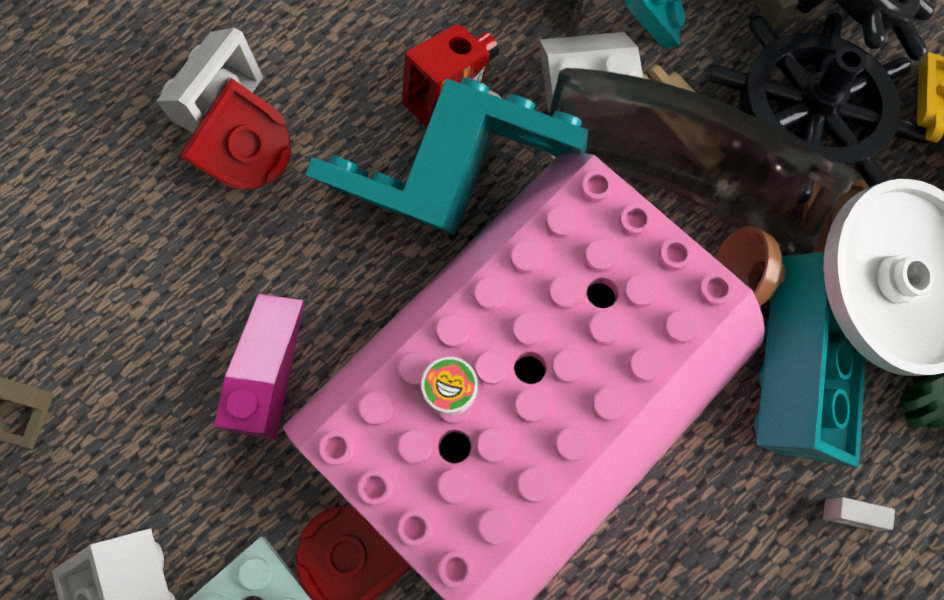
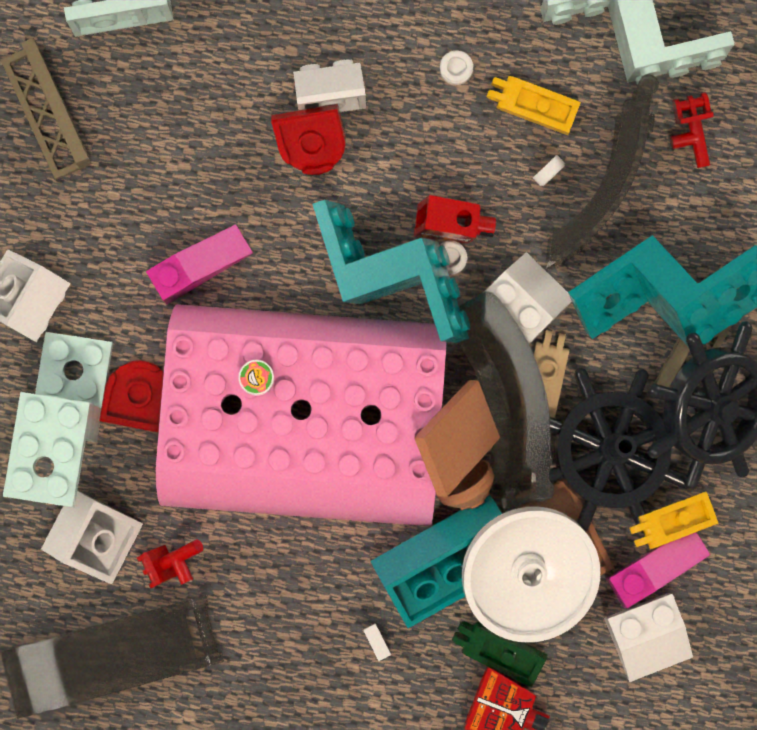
camera: 50 degrees right, 10 degrees up
none -> nougat tile [414,380,500,497]

